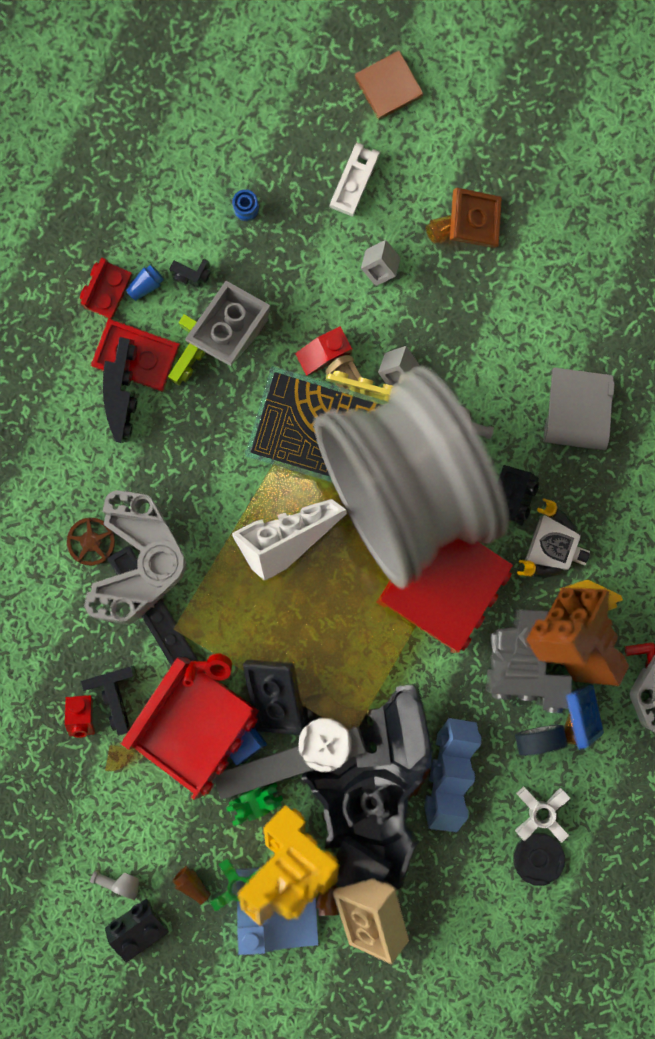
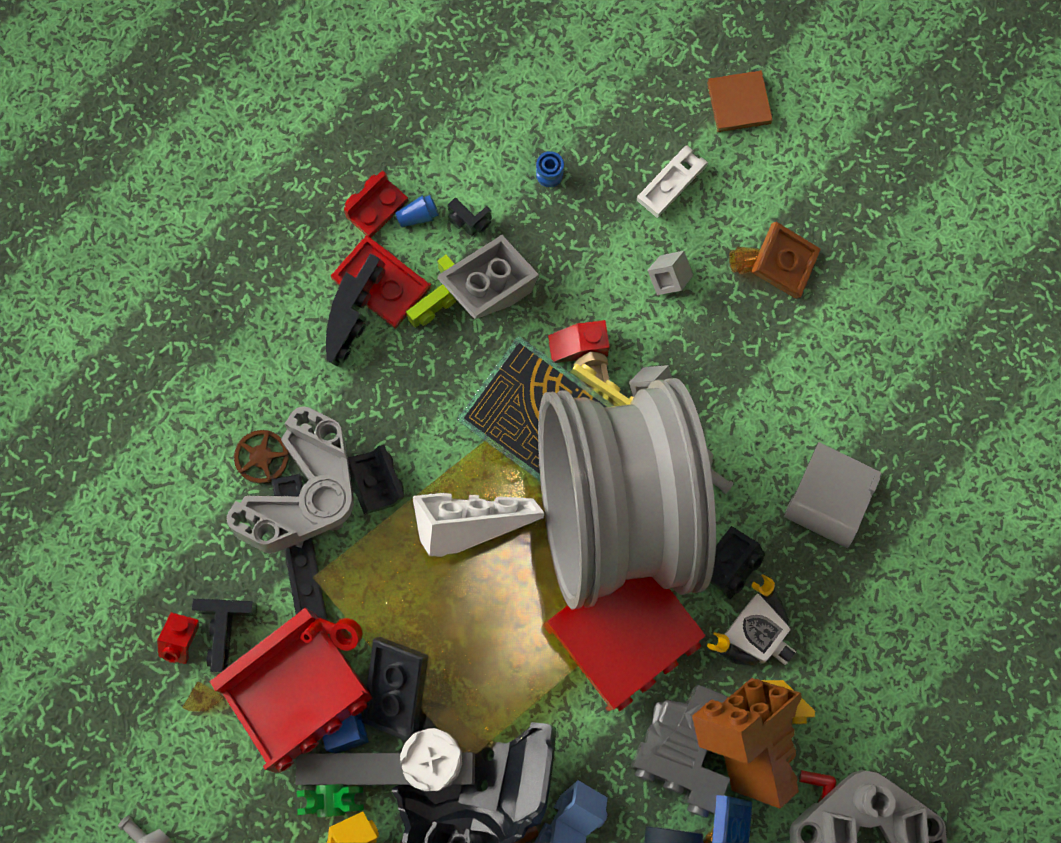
camera: 15 degrees right, 10 degrees down
none -> black bracket [348,444,404,515]

